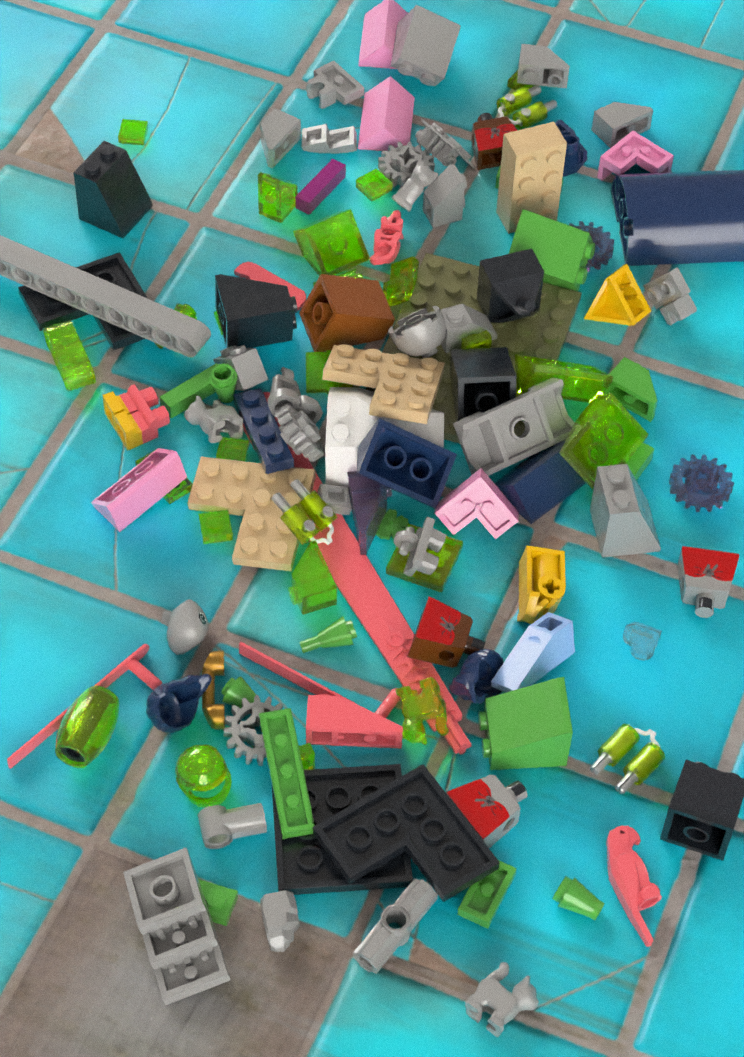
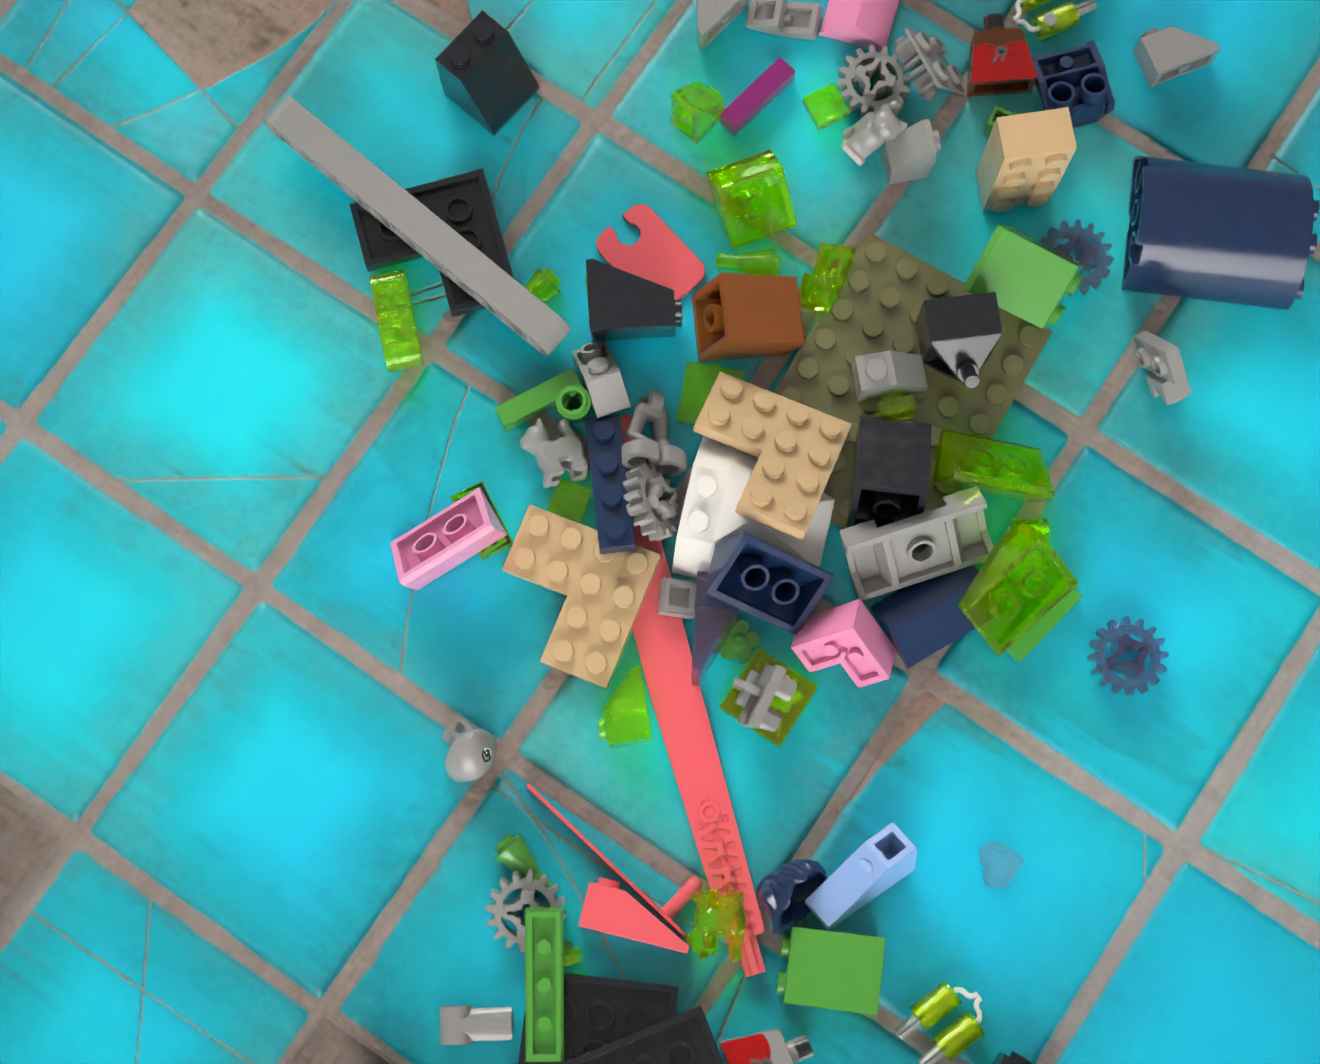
camera: 15 degrees right, 25 degrees up
coral piece [7,644,162,769] -> none
clear neon green piece [55,686,120,768] -> none
hips [102,384,170,451] -> none
dark blue hair [146,674,212,733] -> none
clear neon green helmet [175,744,232,808] -> none
clear neon green plate [199,510,233,544] -> none
pearl gold bar [202,650,225,730] -> none
clear neon green piece [272,479,338,545] -> none
bright green cone [299,616,357,653] -> none
coral animal [370,210,404,265] -> none
light grey cylinder [388,306,446,358] -> none
torso [407,597,486,668] -> none
yellow piece [517,545,566,624] -> none
yellow slope [584,264,651,326] -> none
light grey slope [590,464,661,557] -> none
bright pink panel [597,131,674,181] -> none
bright green slope [603,357,658,422] -> none
torso [677,546,739,618] -> none

